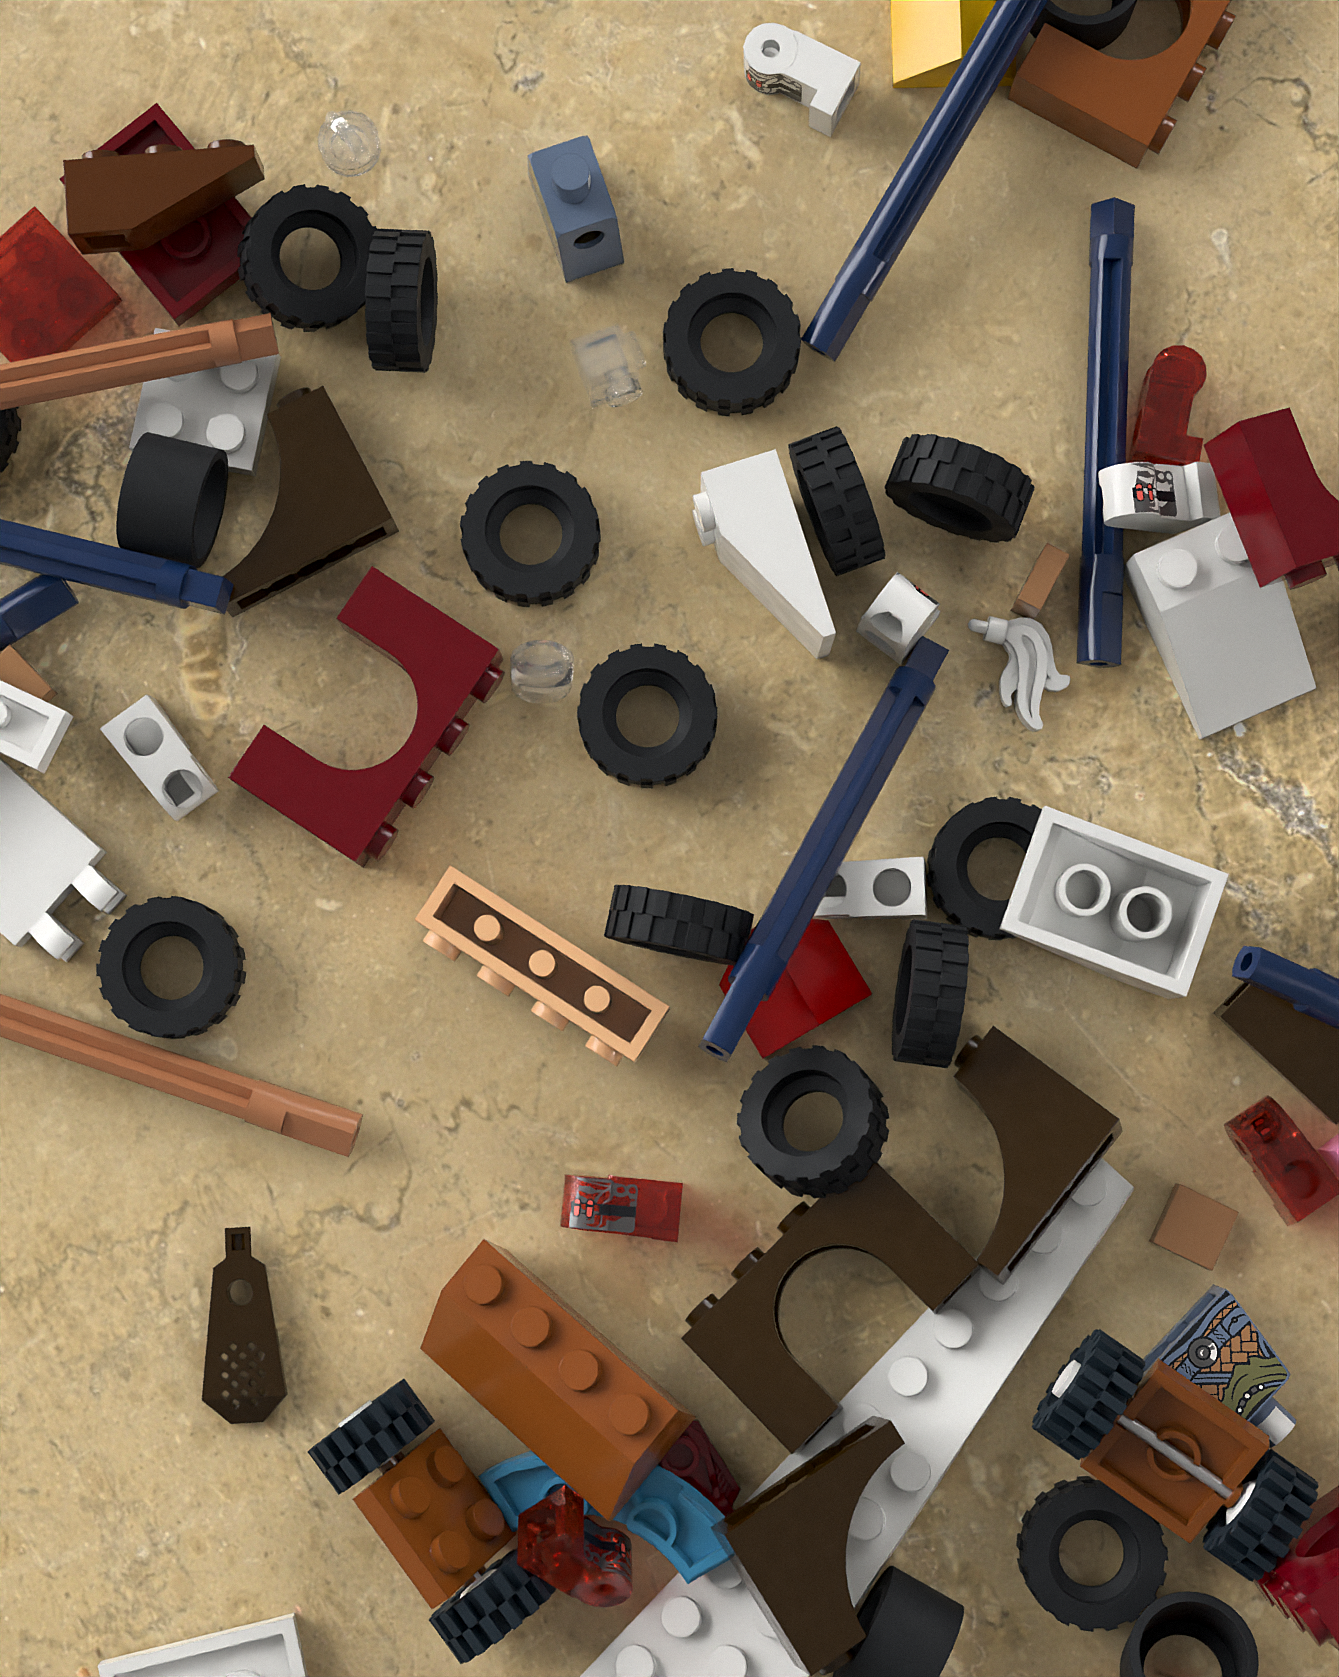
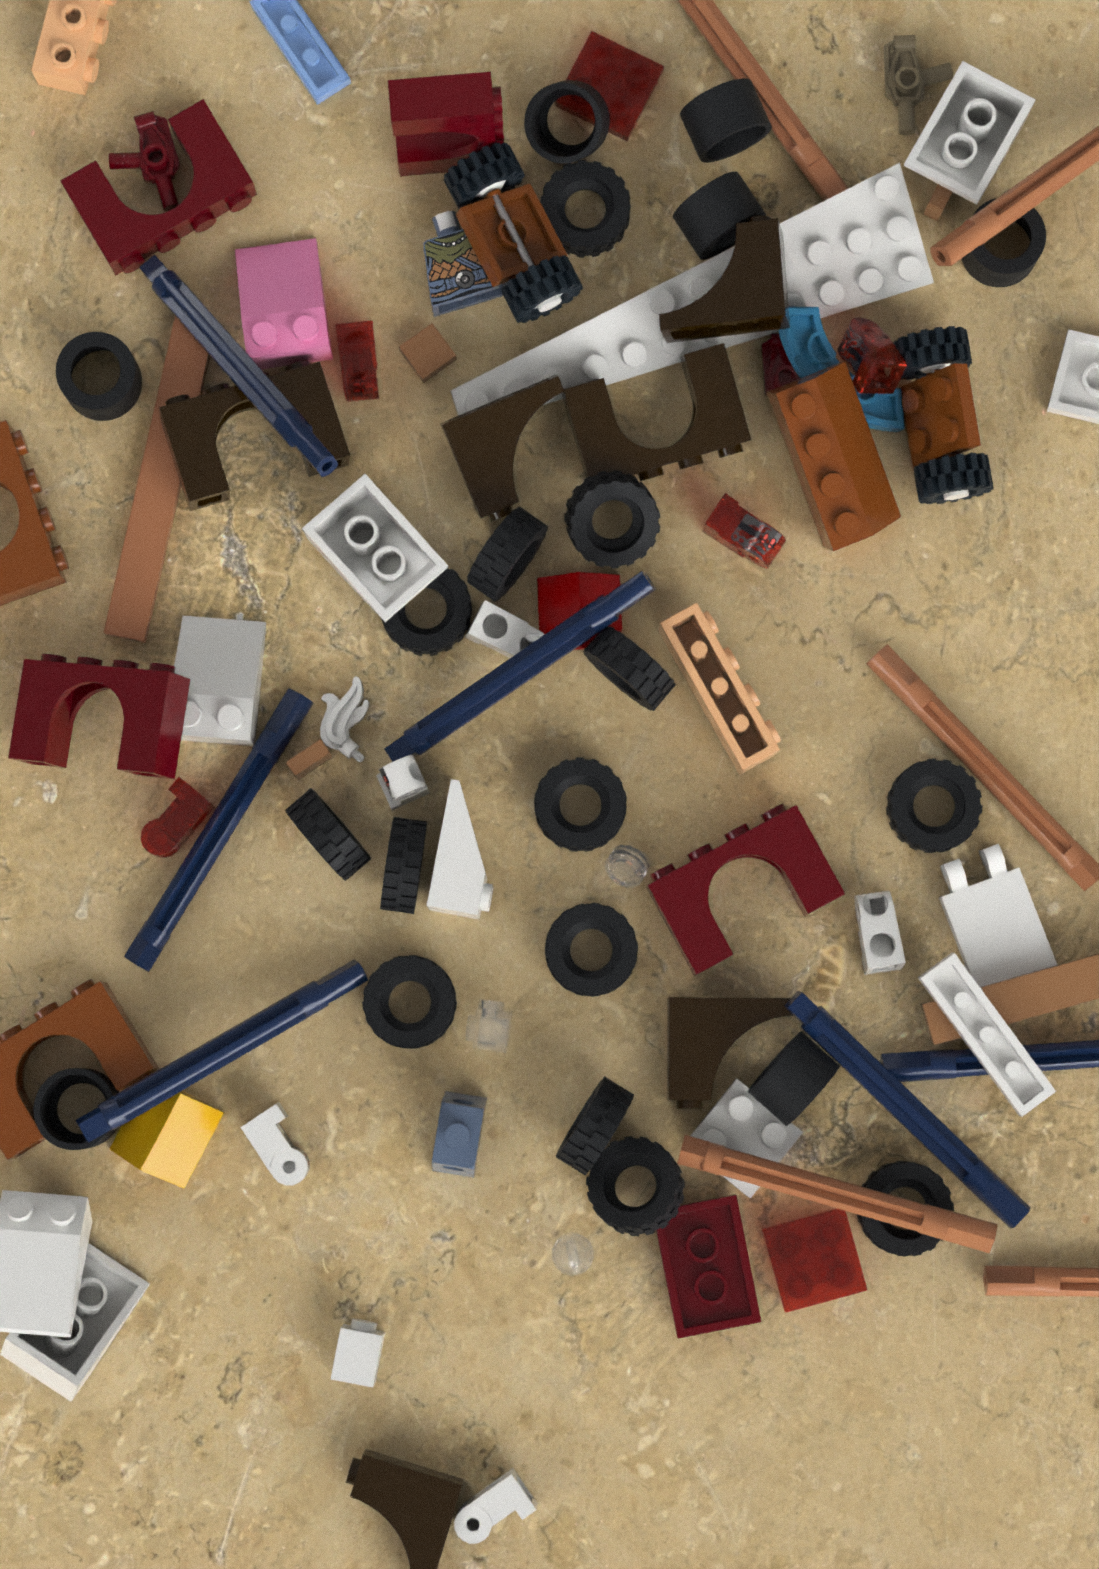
camera: 155 degrees left, 0 degrees up
reddish brown slope [63,139,265,255] -> none
dark brown piece [202,1227,288,1424] -> none
white leg [1098,462,1220,534] -> none

